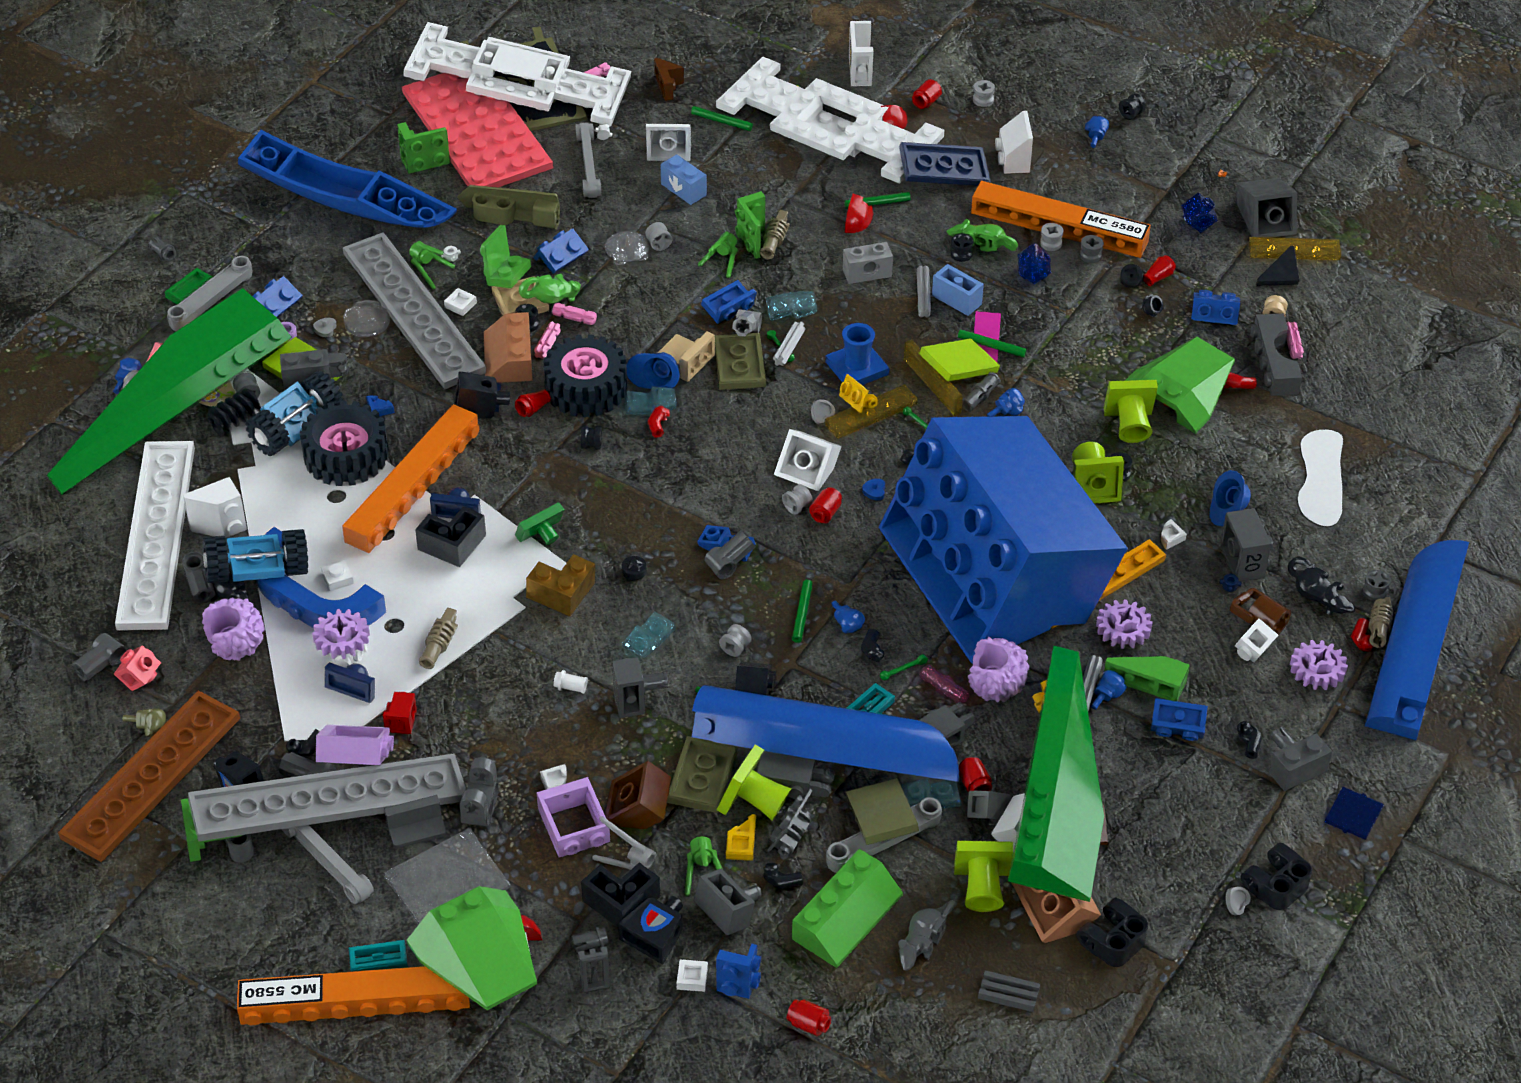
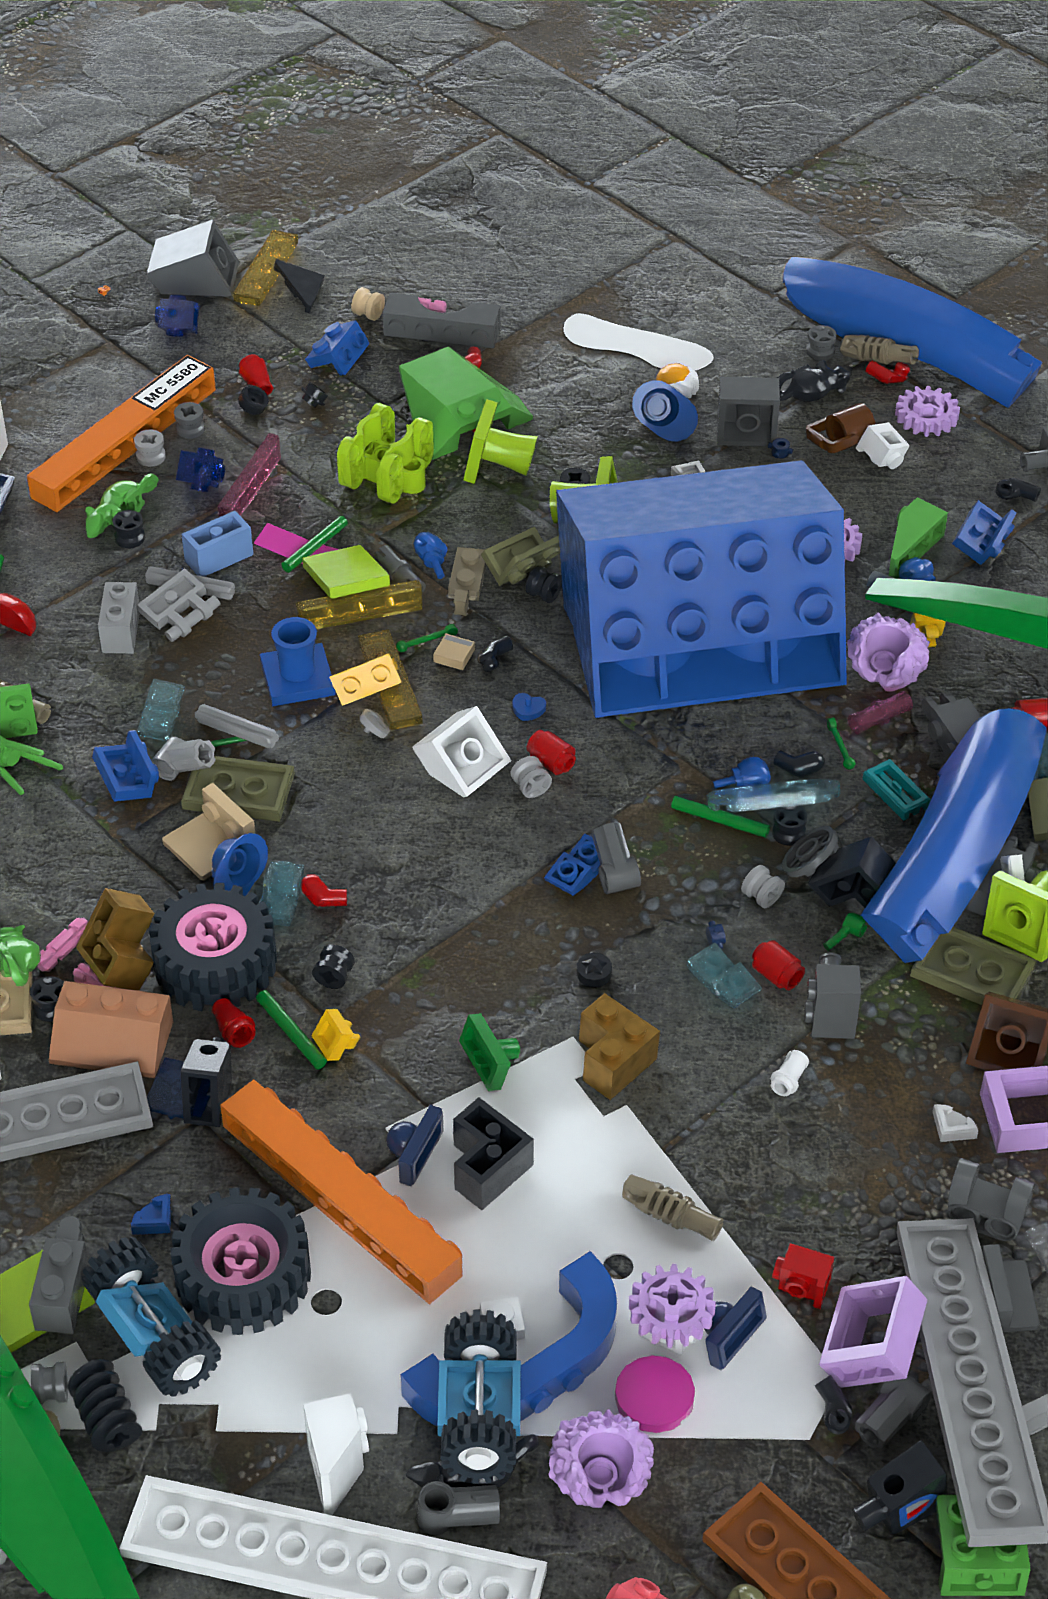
camera: 75 degrees left, 0 degrees up
none -> pearl gold brick [76,888,155,991]
none -> light grey plate [137,568,221,642]
none -> clear pink tile [218,433,281,517]
none -> green bar [256,990,327,1070]
none -> yellow tile [311,1009,360,1061]
none -> lime piece [337,403,434,504]
none -> tan tile [433,634,475,670]
none -> dark pink tile [615,1355,695,1433]
none -> hair [656,363,699,398]
none -> dark blue piece [706,921,726,950]
none -> clear light blue tile [707,779,841,812]
none -> red brick [752,940,805,990]
none -> black wheel [772,803,807,846]
none -> dark grey wheel [782,826,839,877]
none -> white tile [1000,855,1025,881]

